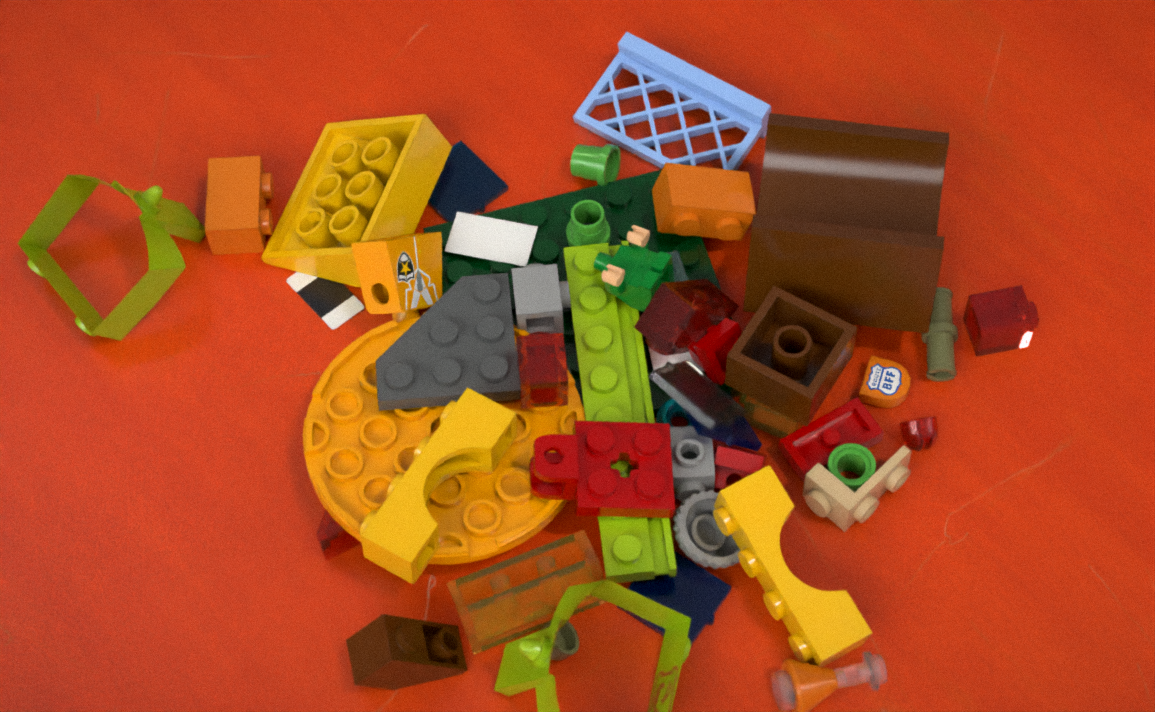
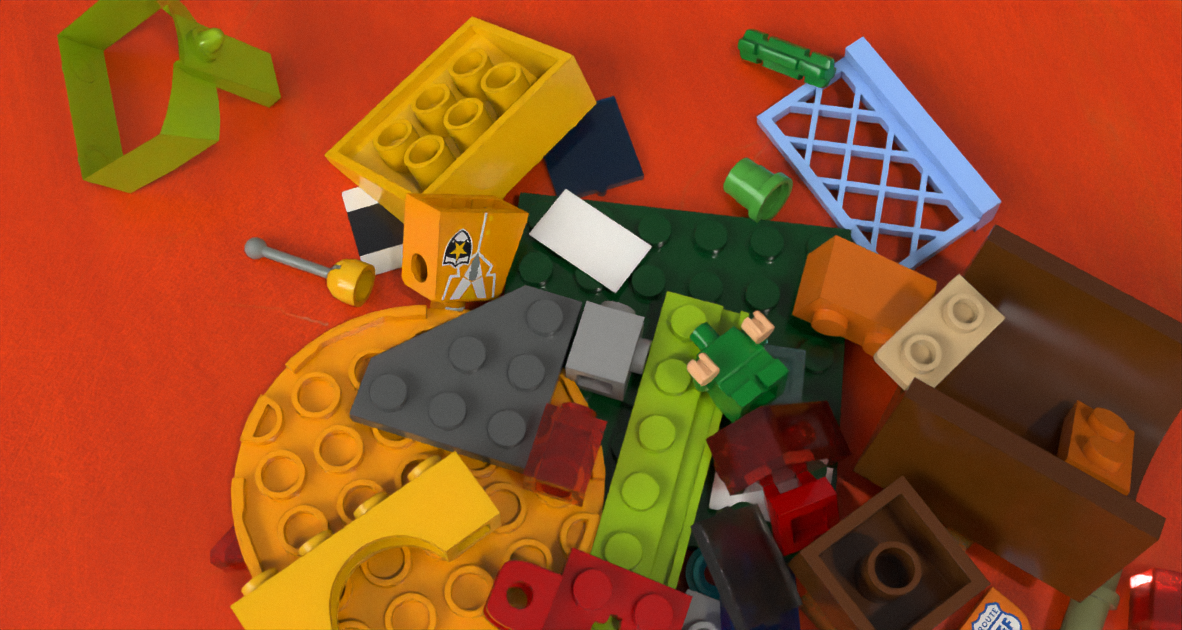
camera: 20 degrees right, 10 degrees up
orange brick [205,156,274,255] -> none
bright green piece [566,200,611,247] -> none
none -> yellow hinge [244,237,375,307]
none -> green axle [737,28,836,88]
none -> tan bracket [873,274,1005,391]
none -> orange plate [1057,400,1135,496]

